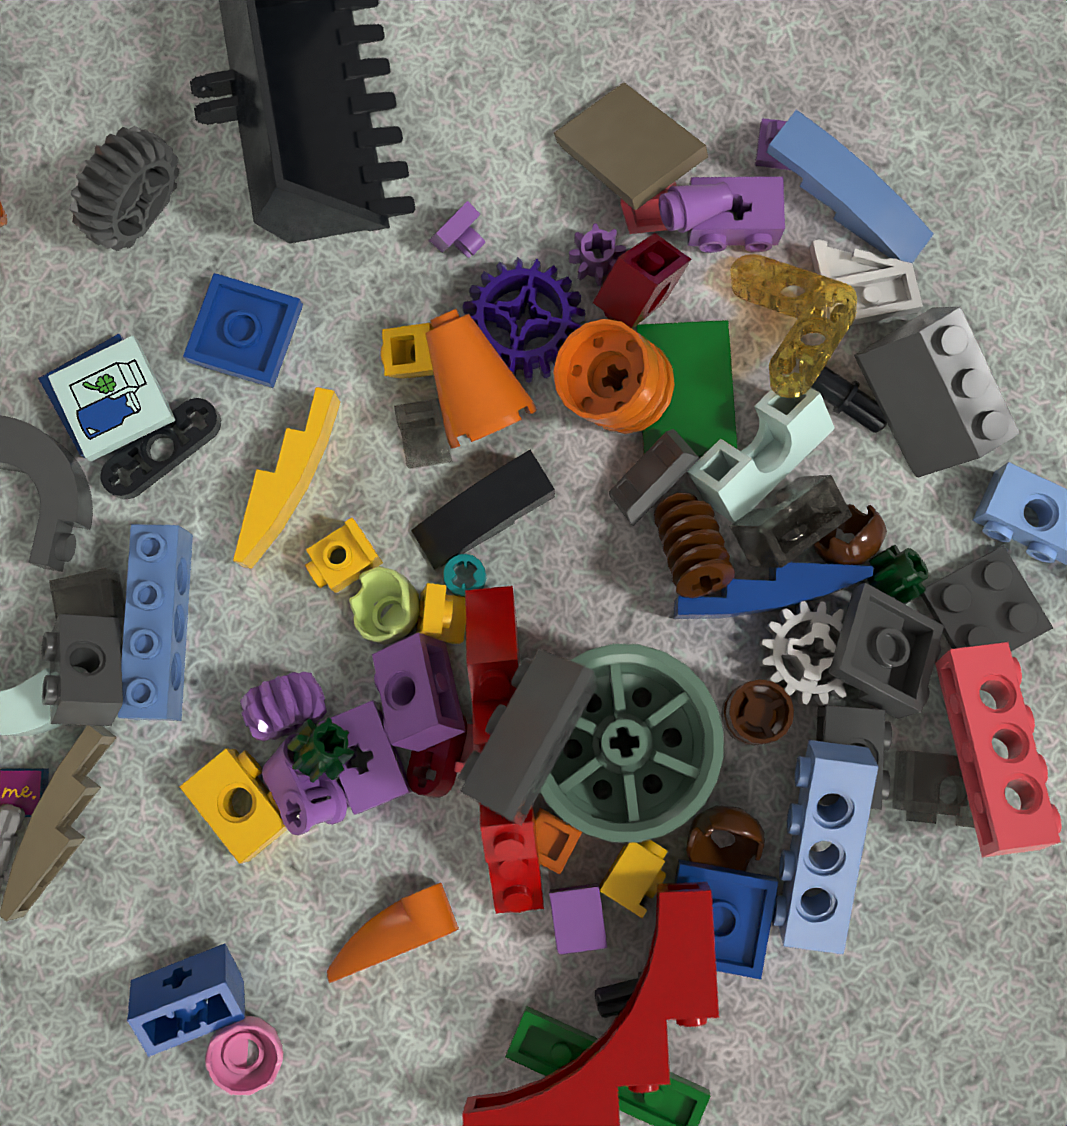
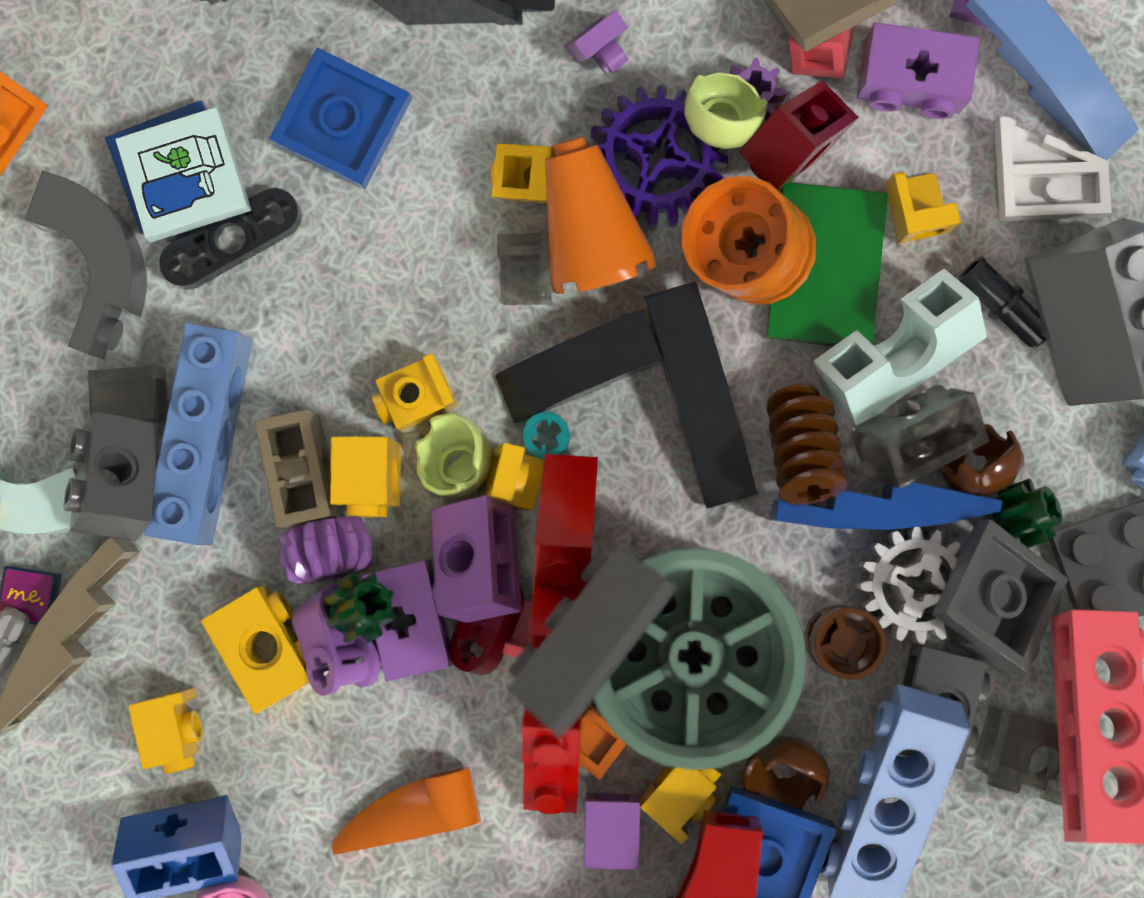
camera: 15 degrees right, 5 degrees up
yellow slope [233,387,341,569] -> none
dark grey tile [609,429,699,526] -> none
medium lavender cone [659,182,733,233] -> none
clear yellow beam [730,254,857,398] -> none
none -> yellow brick [128,687,203,774]
none -> dark tan brick [254,409,341,529]
none -> yellow brick [330,437,402,518]
none -> black slope [644,281,757,509]
none -> yellowish green hair [684,72,768,150]
none -> yellow panel [884,171,961,244]

